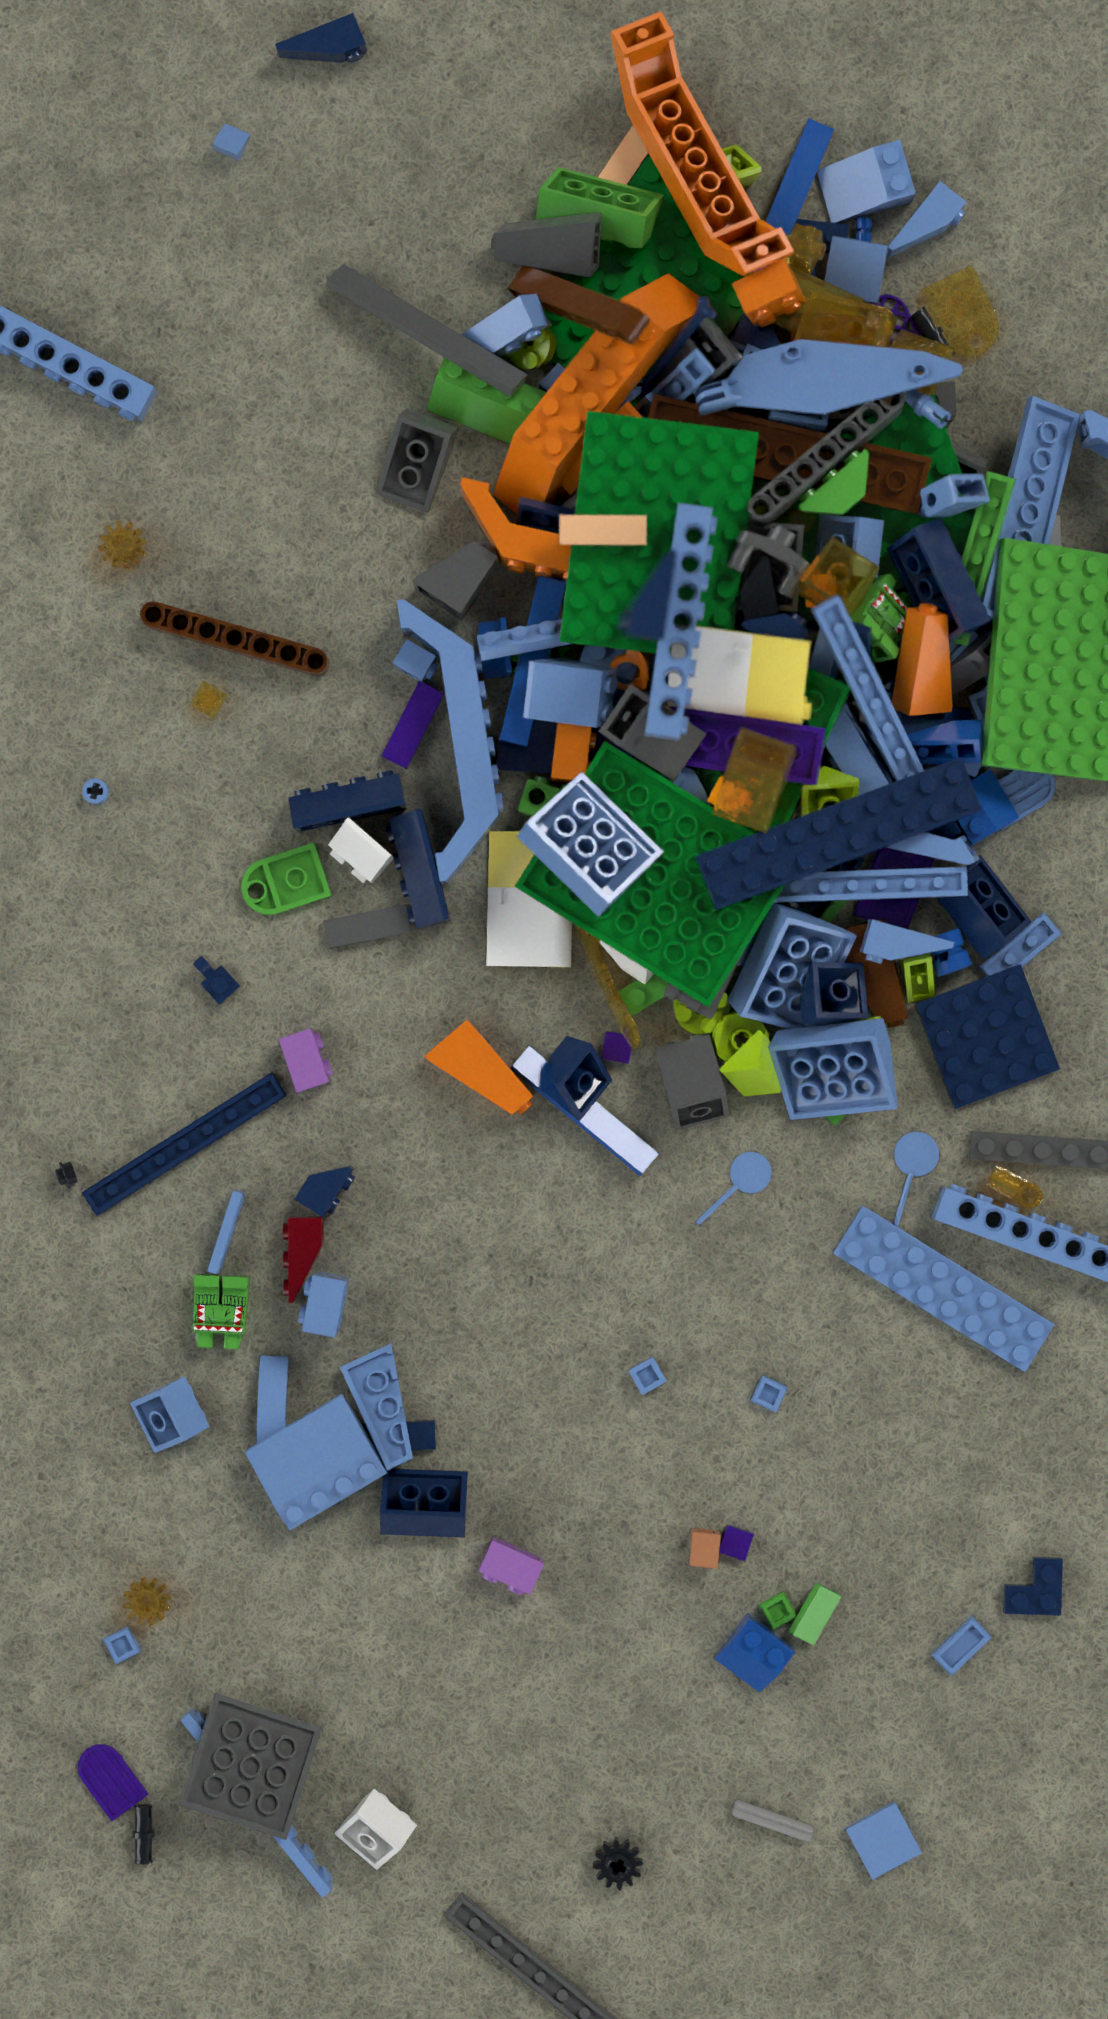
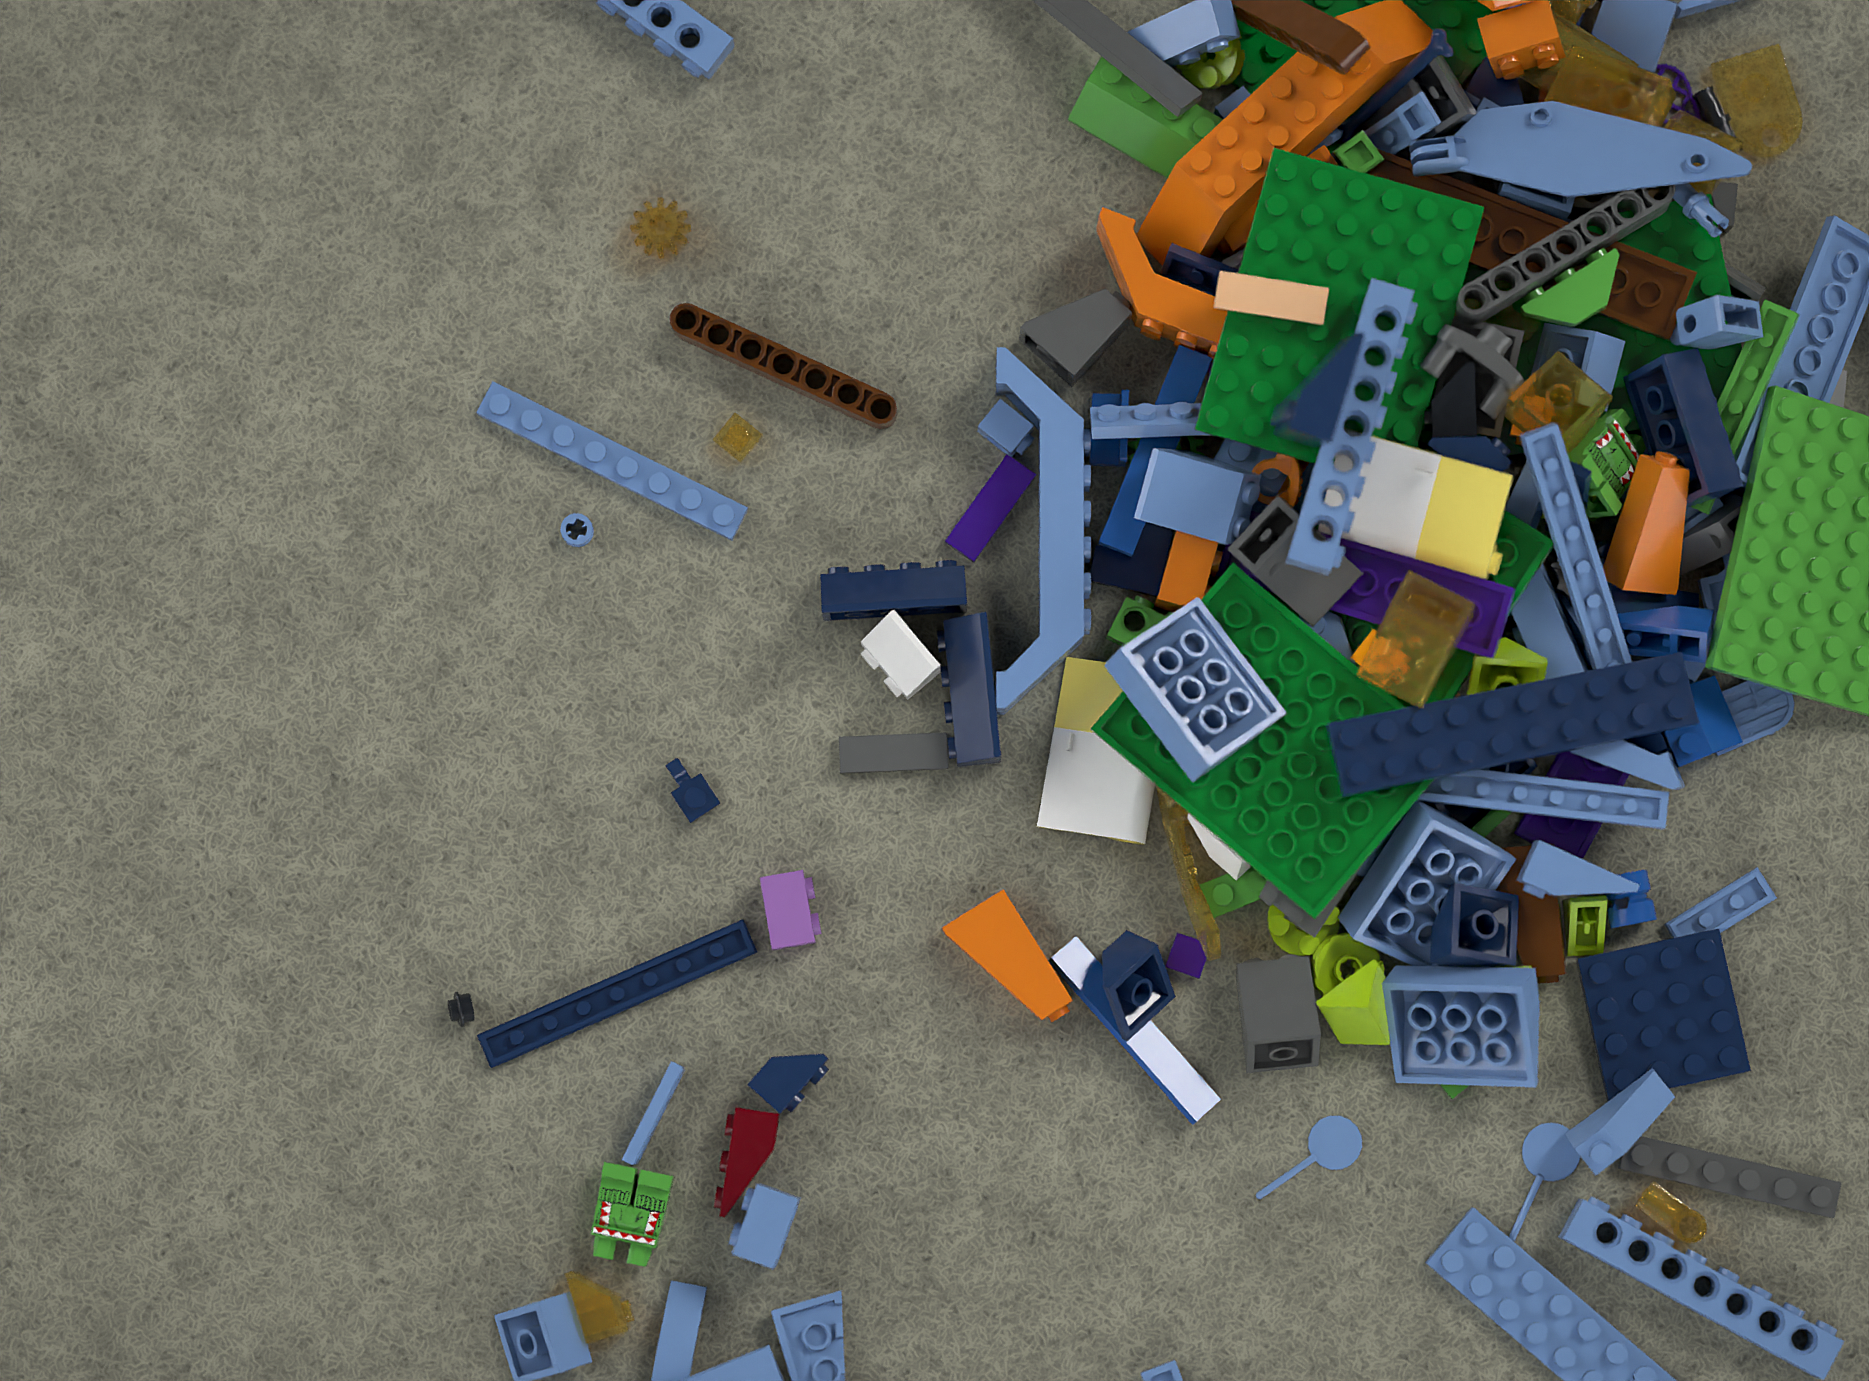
camera: 10 degrees right, 5 degrees down
bright green tile [241,842,332,915] -> none
dark grey slope [376,408,459,513] -> none
dark blue slope [936,855,1032,959] -> none
none -> medium blue plate [476,381,748,541]
none -> clear yellow slope [565,1270,635,1344]
none -> bright green tile [1334,130,1384,174]
none -> medium blue slope [1565,1068,1675,1175]

